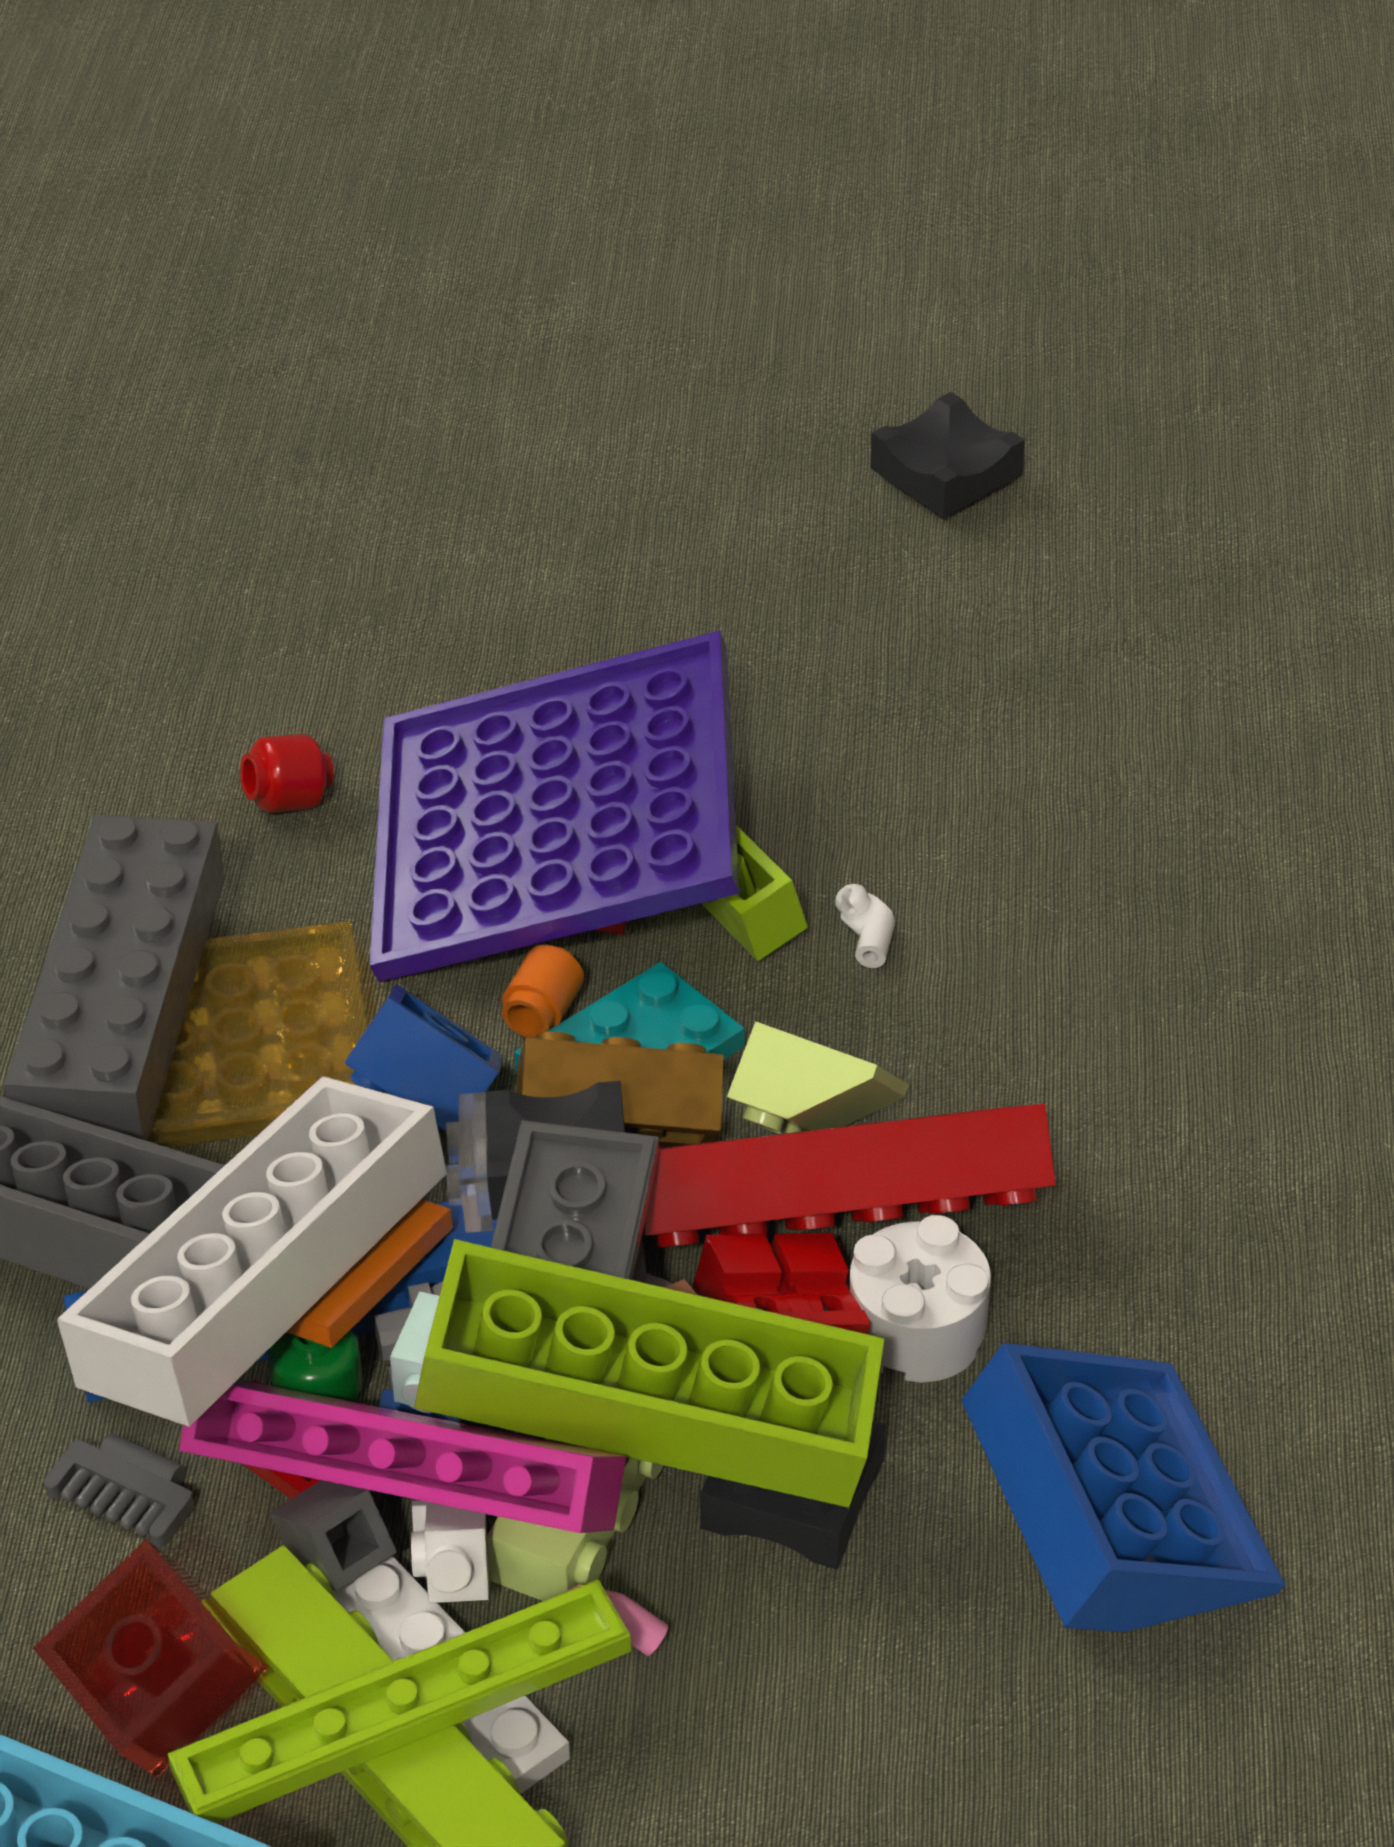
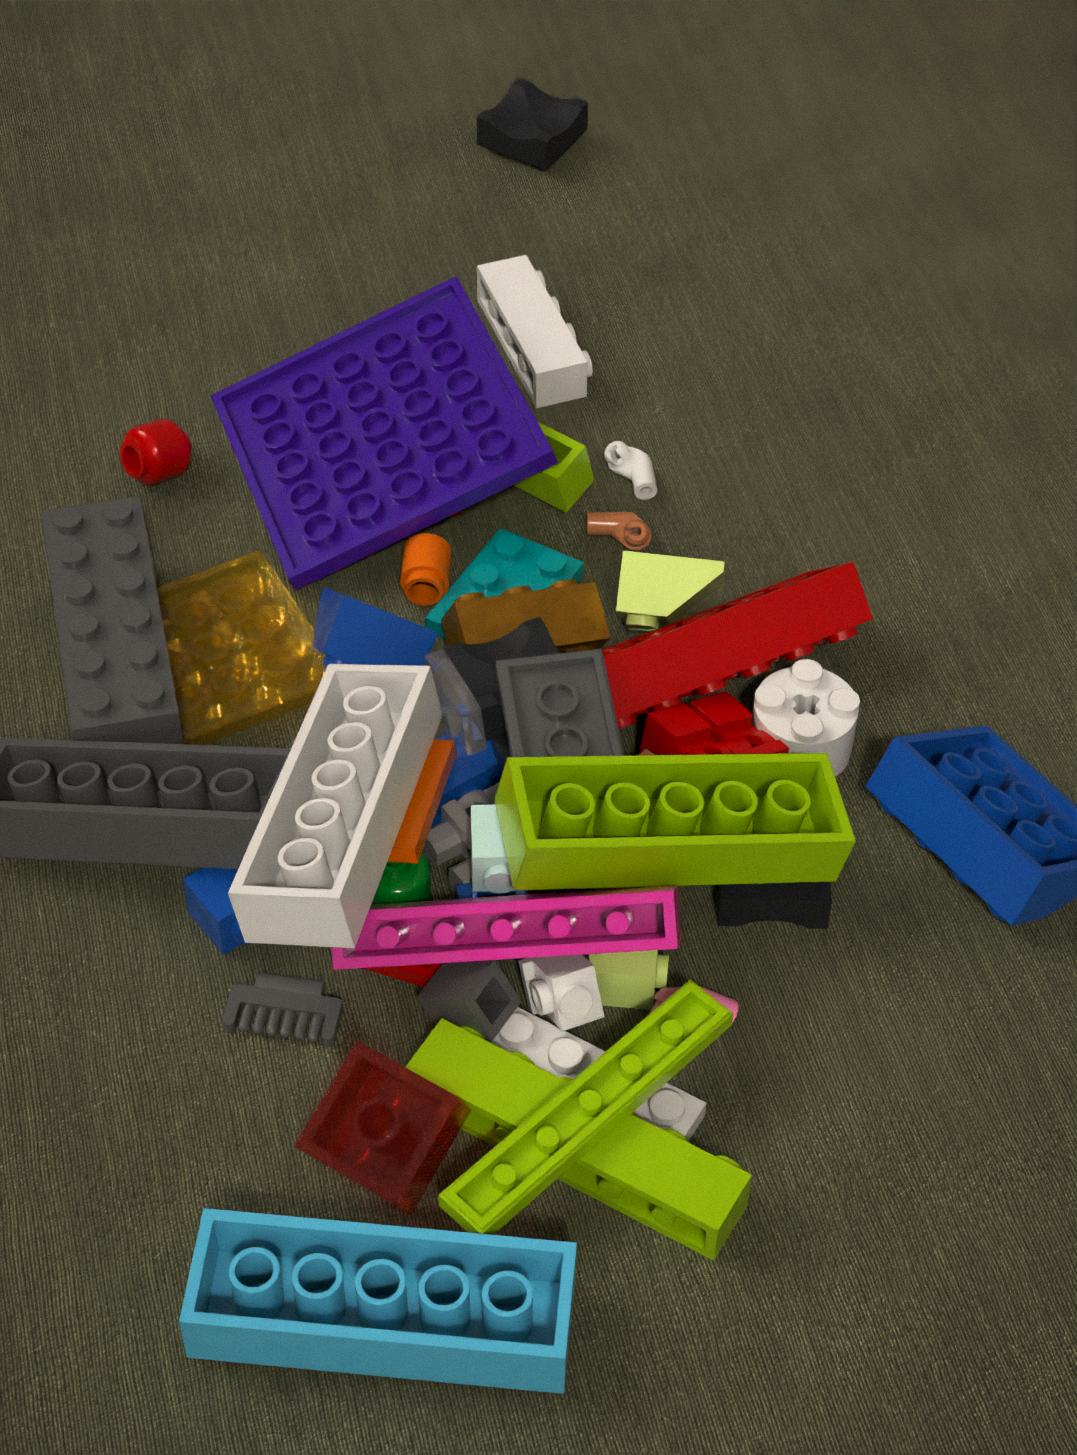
camera: 20 degrees left, 5 degrees up
none -> white brick [477,255,593,408]
none -> nougat arm [587,512,652,551]

